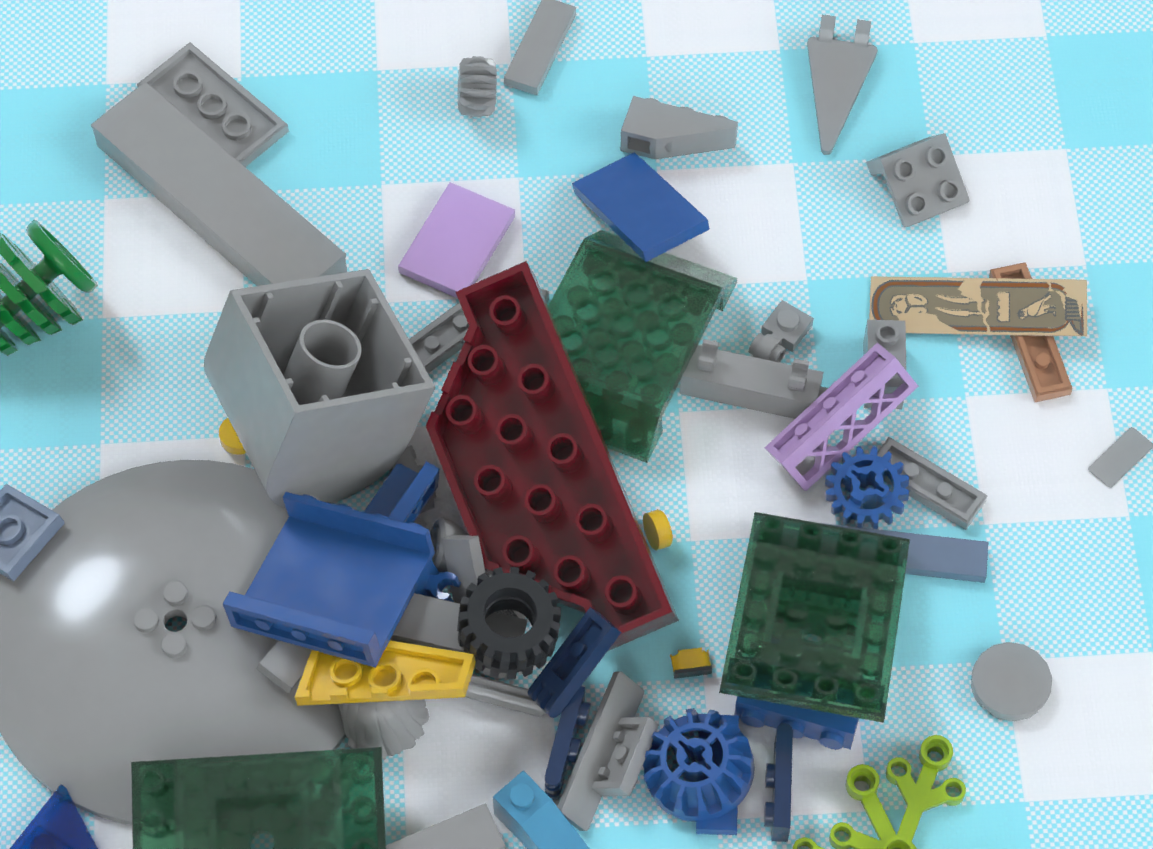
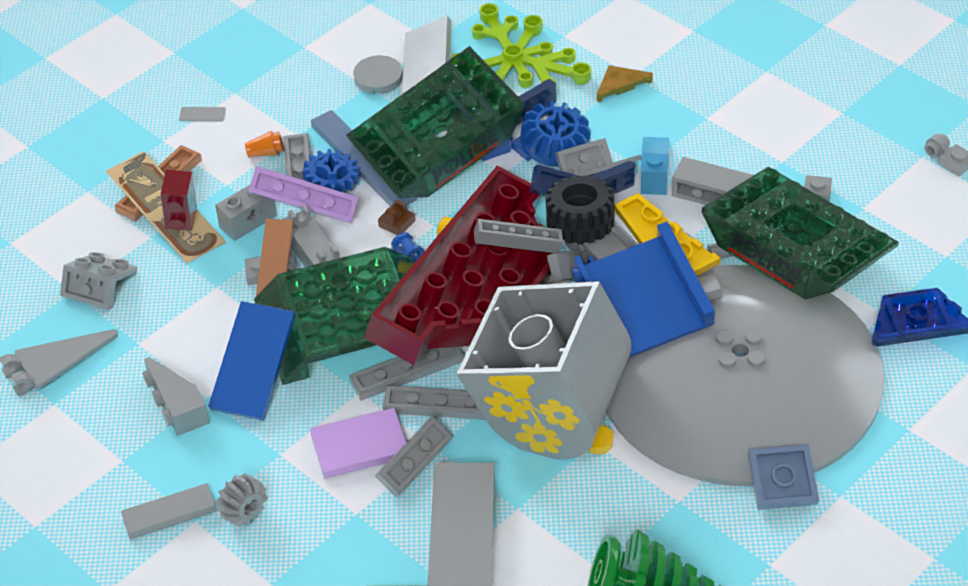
camera: 130 degrees left, 15 degrees down
none -> dark red brick [160,170,197,231]
none -> orange cone [244,131,284,157]
none -> nougat tile [256,219,294,302]
none -> light grey tile [375,416,453,497]
none -> reddish brown tile [378,200,415,235]
none -> blue bush [391,232,425,267]
none -> tile [401,15,452,102]
none -> light grey piece [474,219,563,253]

